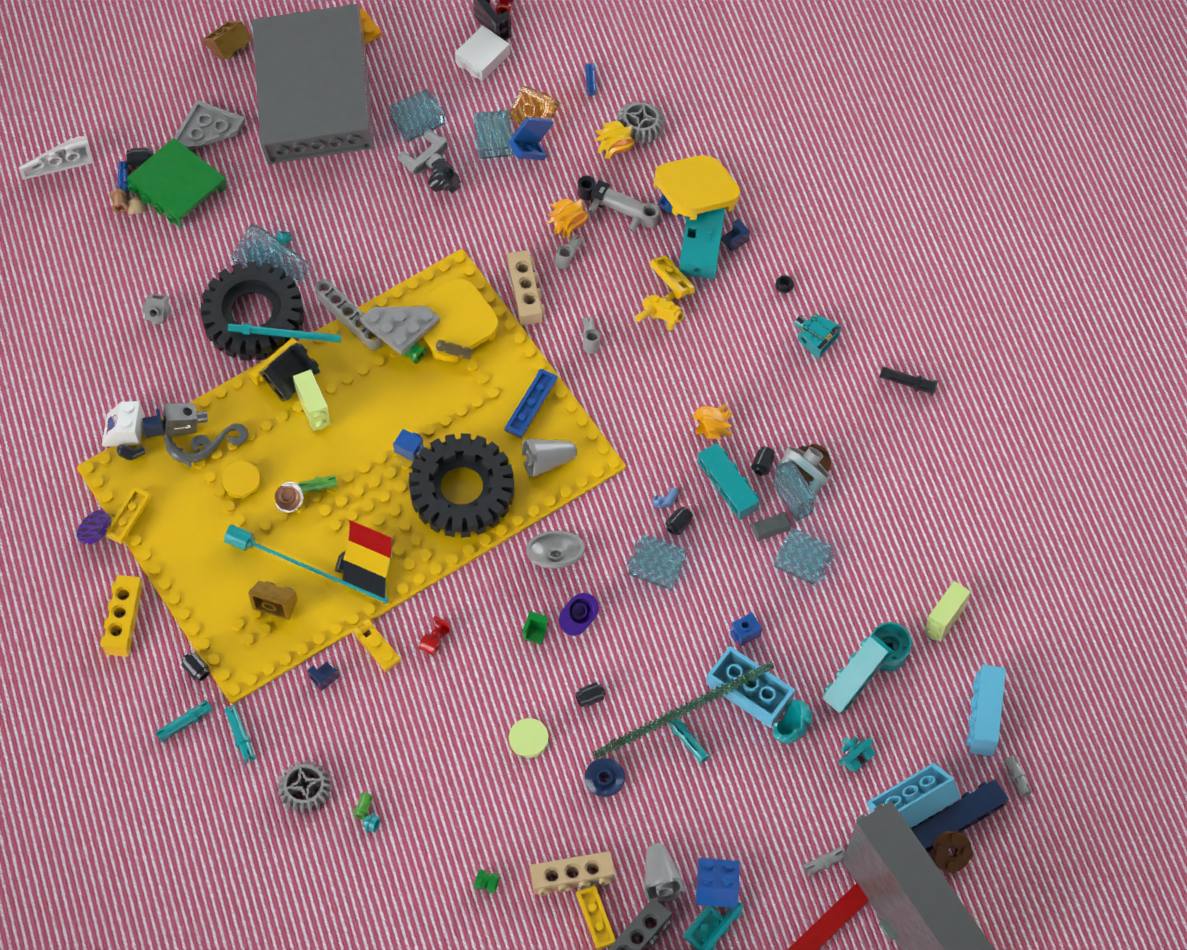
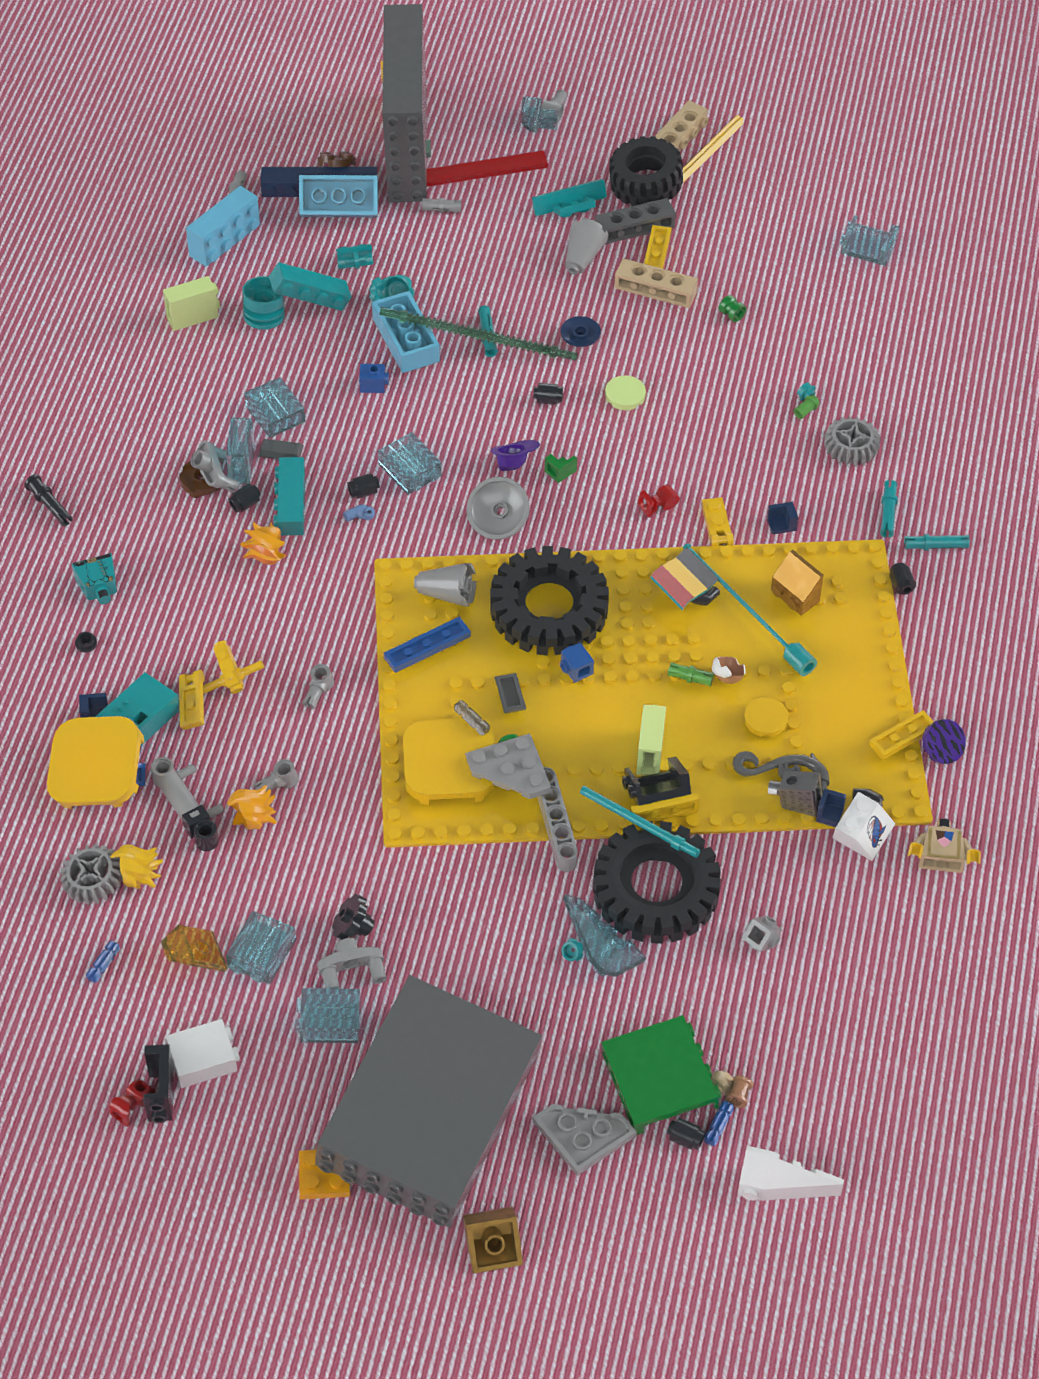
camera: 150 degrees left, 10 degrees down
yellow brick [100,575,143,657] -> none
tan brick [507,250,545,326] -> none
blue bracket [508,117,553,161] -> none
blue brick [696,858,740,908] -> none
none -> dark grey tile [495,673,526,714]
none -> tan torso [907,818,981,873]

